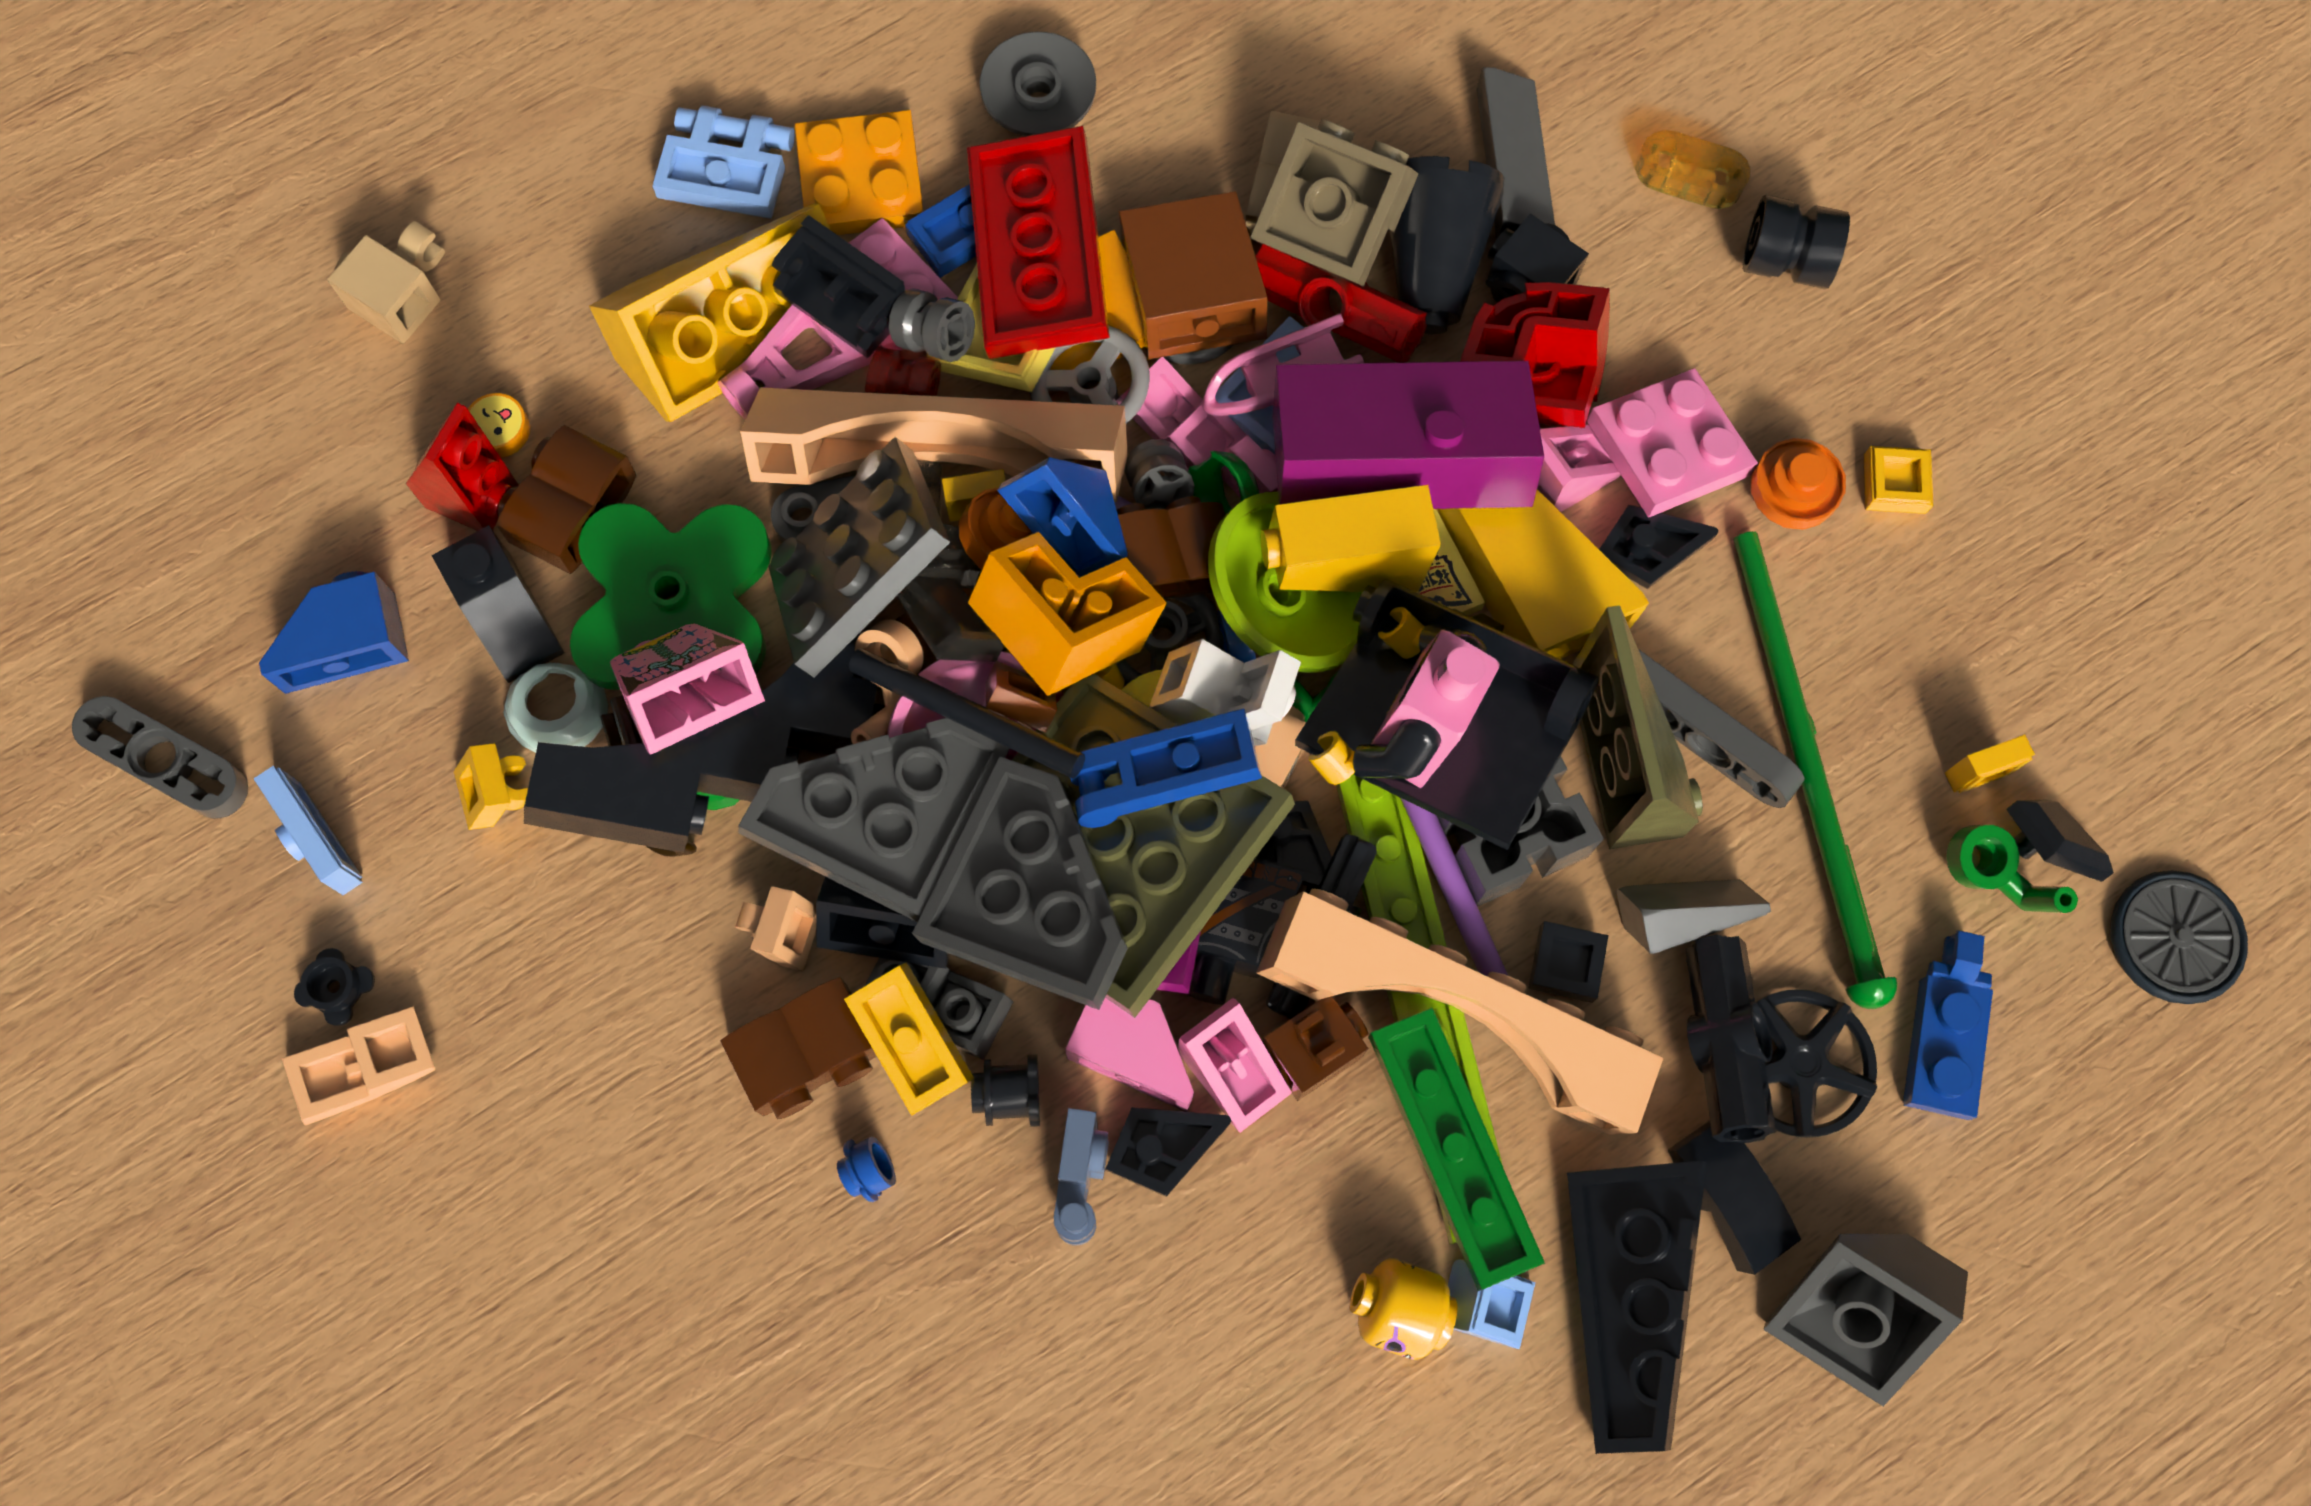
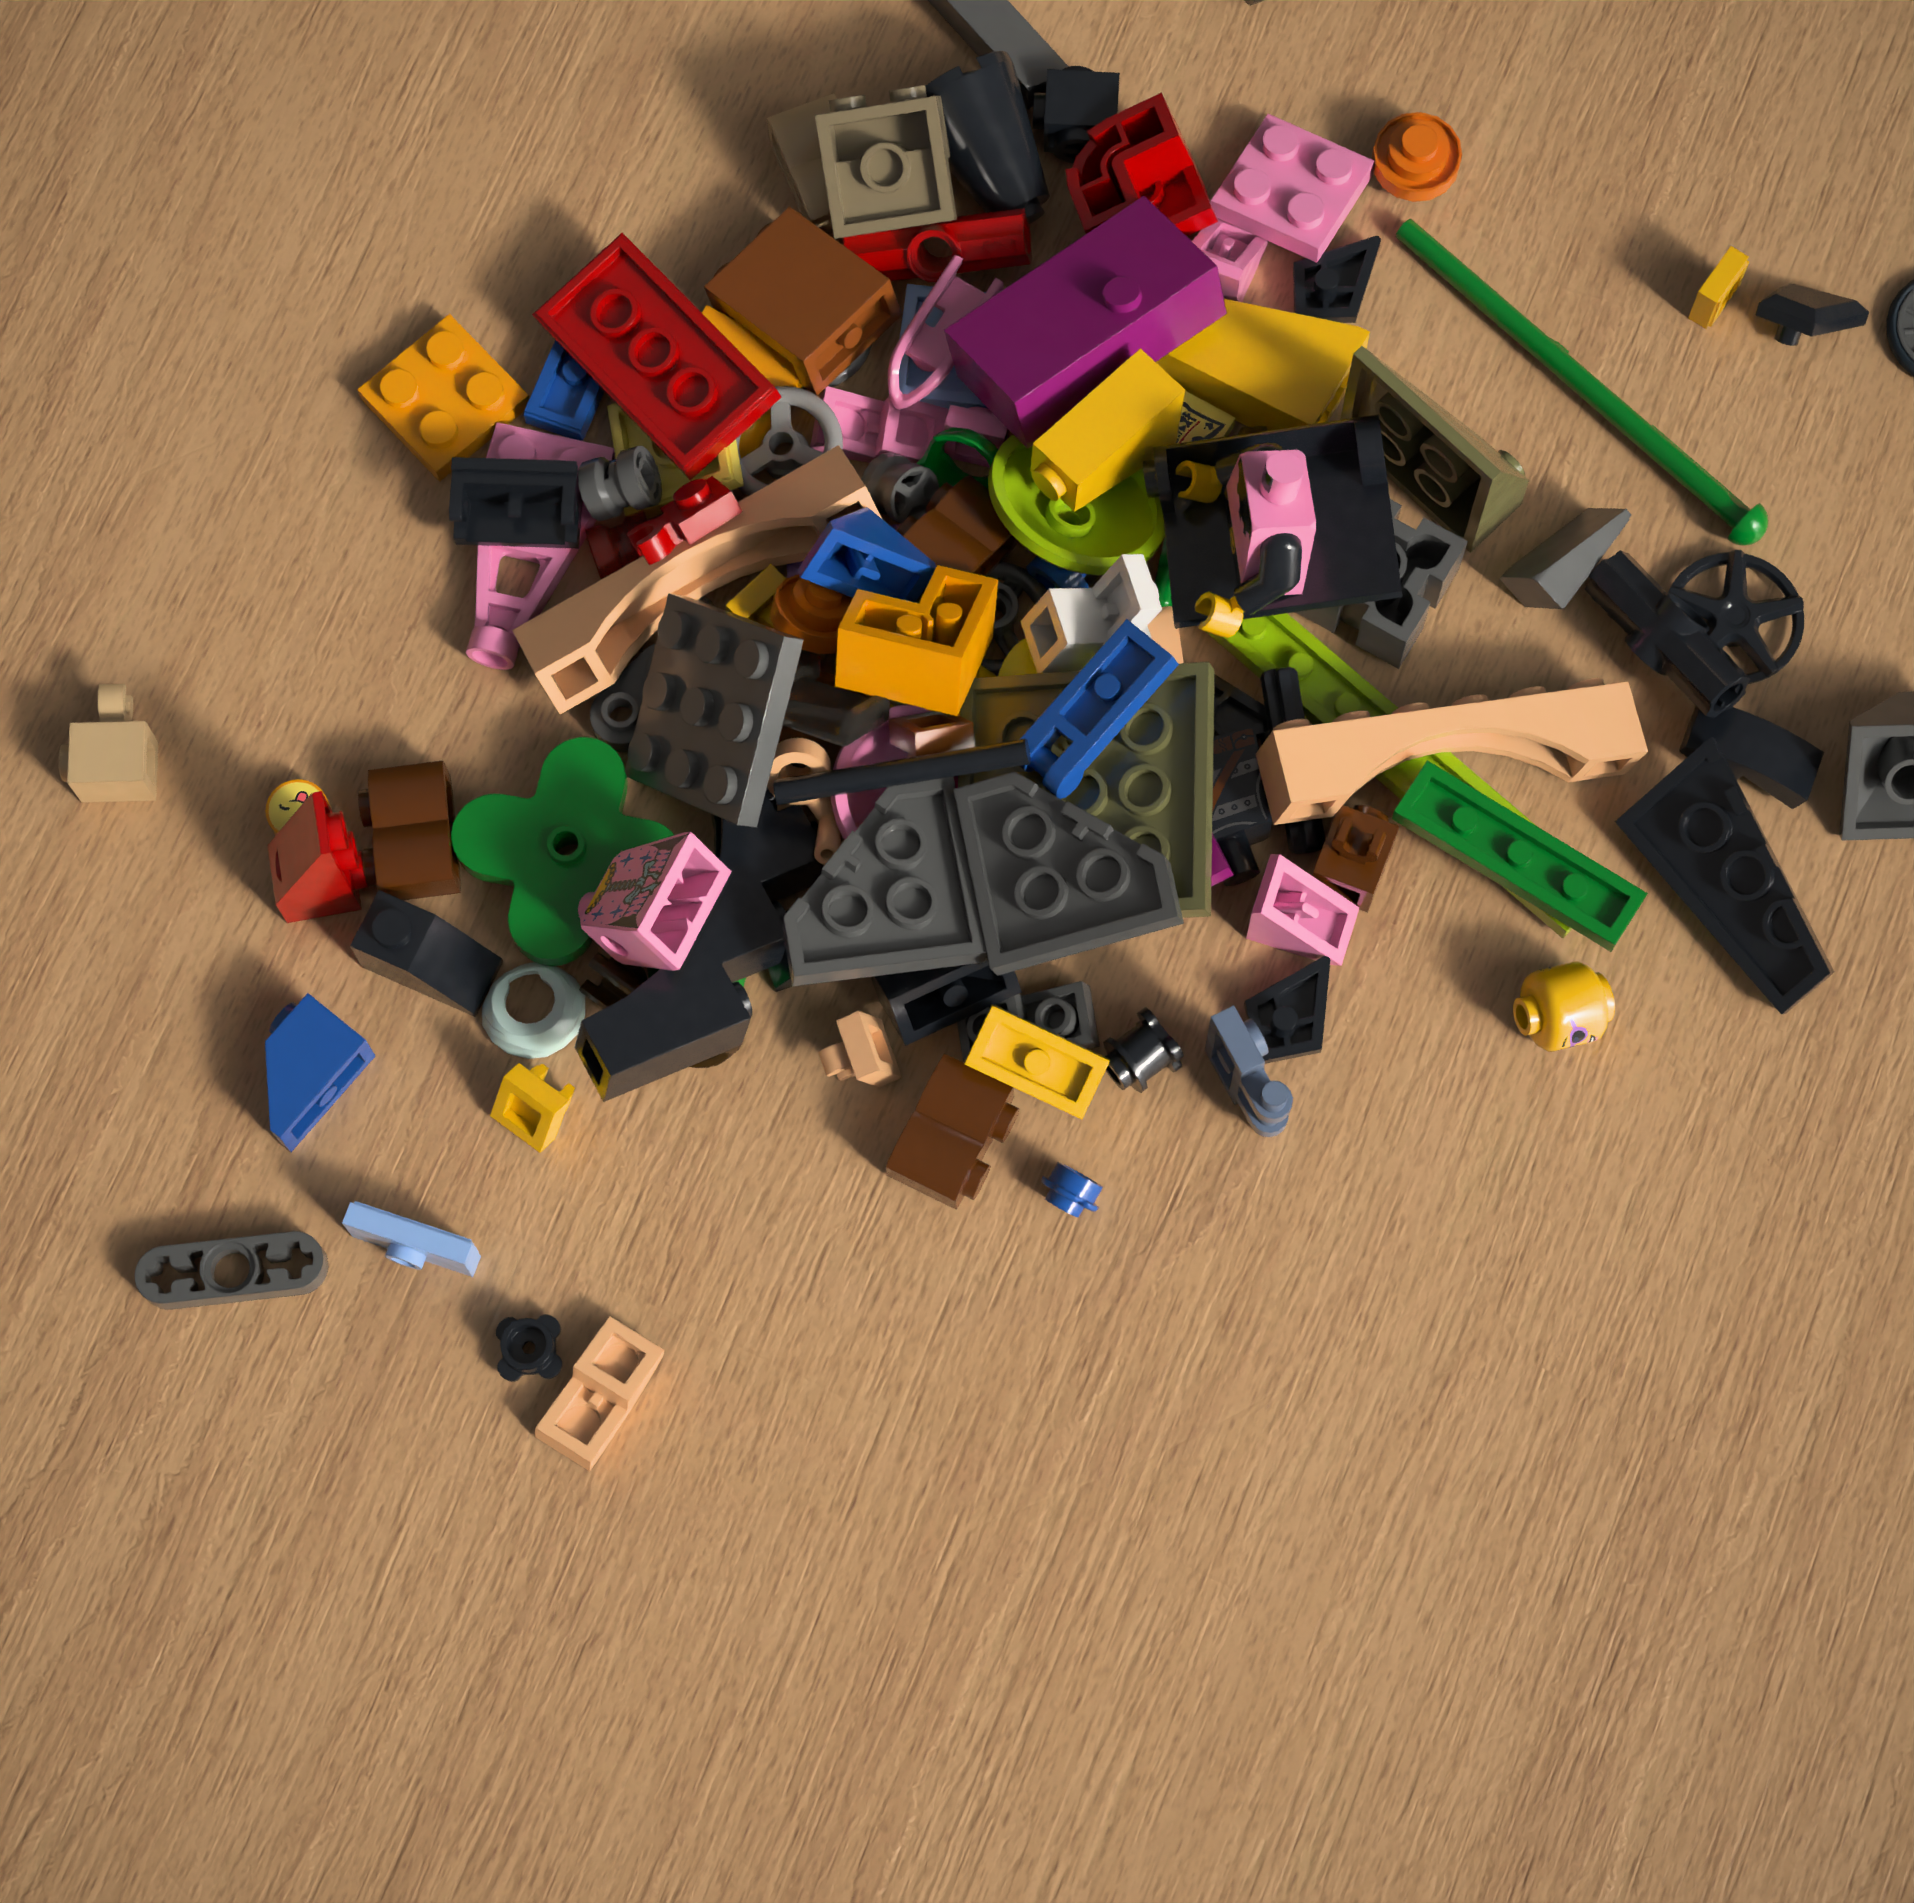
camera: 30 degrees left, 0 degrees up
yellow wedge [589,203,830,422] -> none
light blue plate [652,105,795,219] -> none
dark grey dish [980,32,1096,136] -> none
bright pink slope [1065,998,1194,1112] -> none
medium lavender bar [1401,798,1508,976] -> none
light blue slope [1448,1259,1536,1349] -> none
black plate [1528,921,1609,1003] -> none
dark grey beam [1638,649,1805,808] -> none
yellow tile [1864,446,1933,514] -> none
blue hinge [1903,930,1993,1121] -> none
green plate [1946,825,2078,913] -> none
none -> red plate [626,476,743,565]

